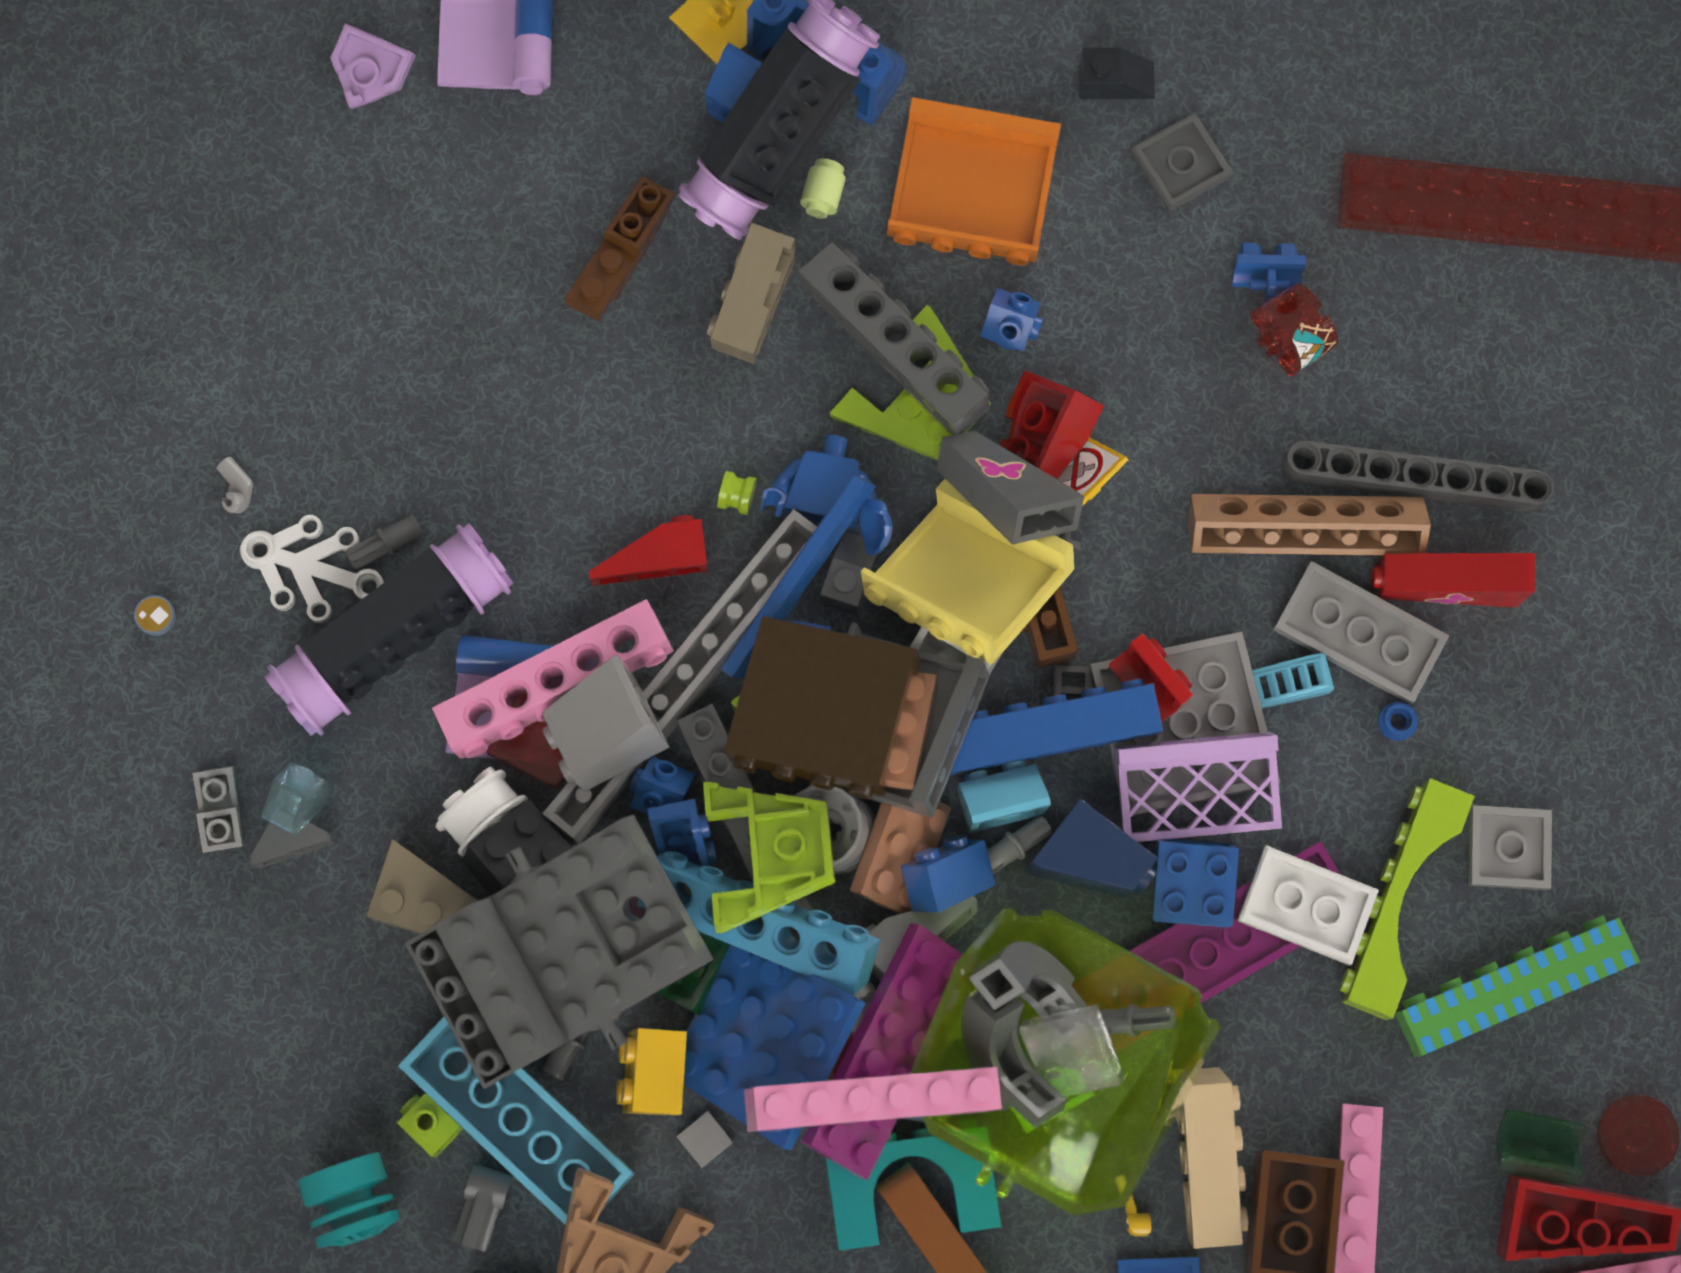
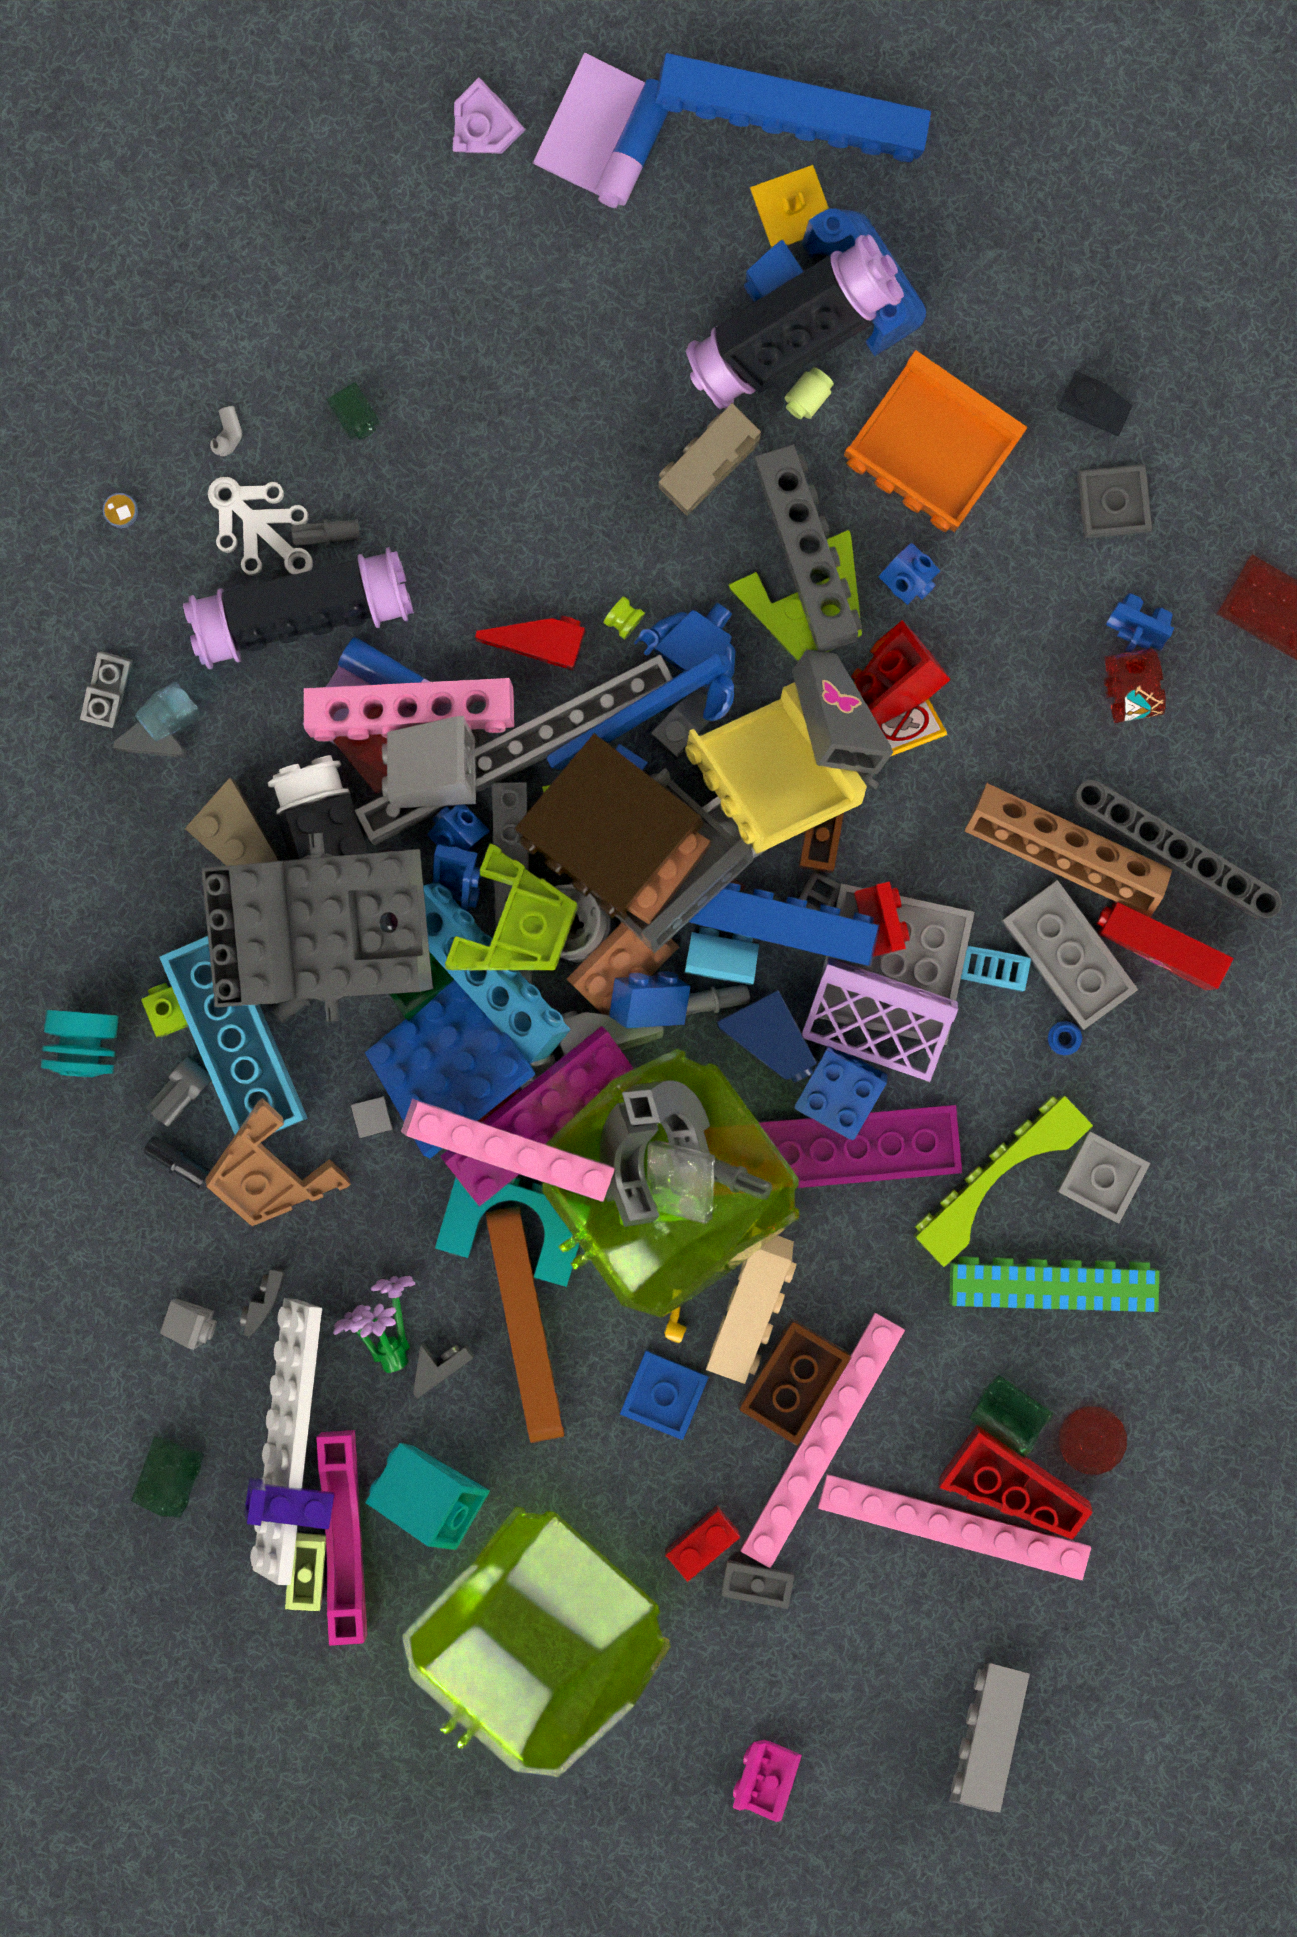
camera: 25 degrees right, 10 degrees up
reddish brown slope [565,176,675,322] -> none
yellow slope [616,1028,687,1115] -> none
white tile [1237,845,1379,965] -> none
none -> clear green brick [326,382,379,440]

